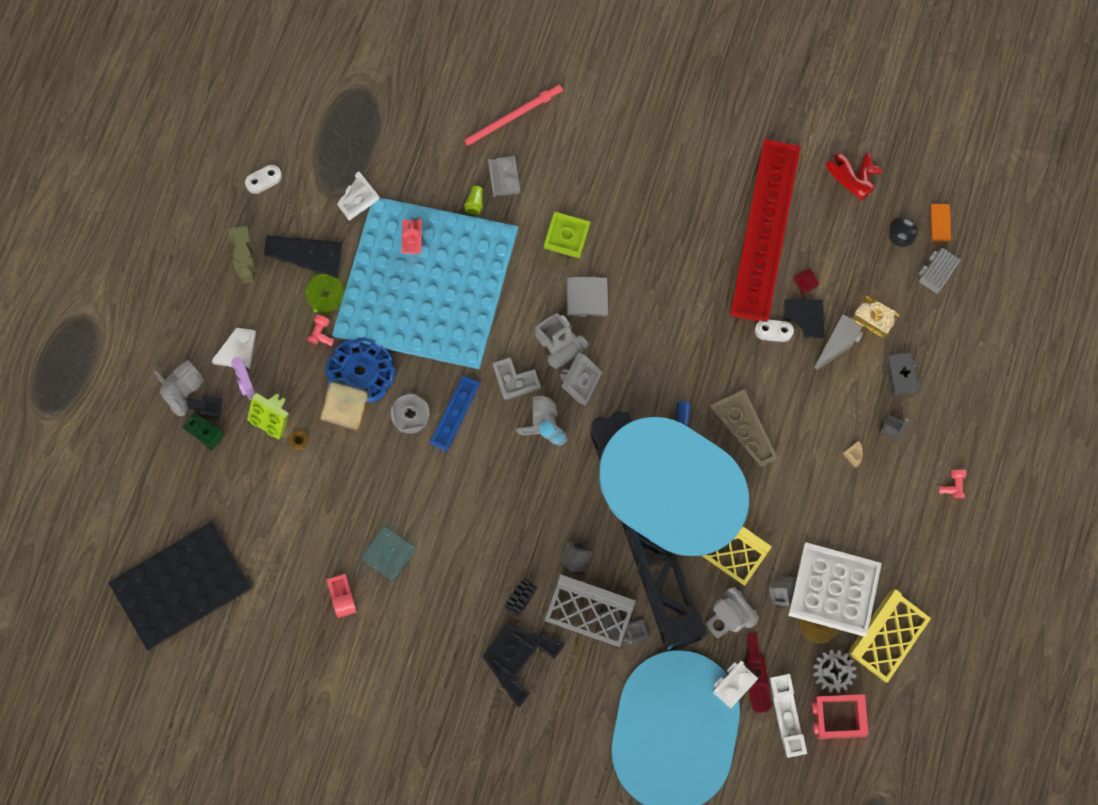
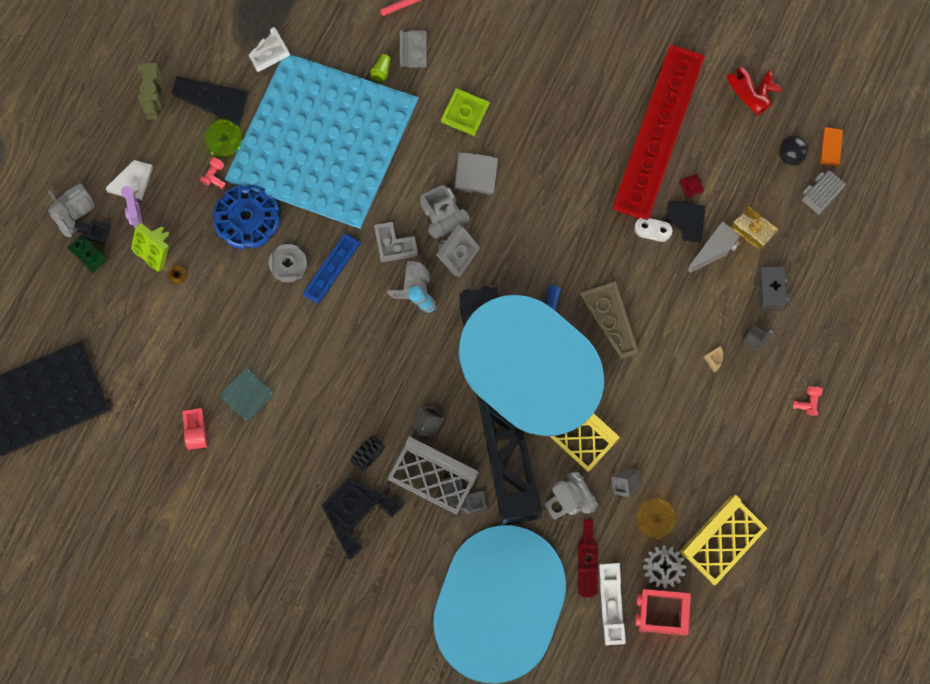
camera: 10 degrees right, 0 degrees up
white plate [245,165,282,194] -> none
clear yellow plate [320,382,368,430] -> none
coral hips [402,219,422,254] -> none
white bracket [713,661,758,709] -> none
white plate [788,542,882,637] -> none

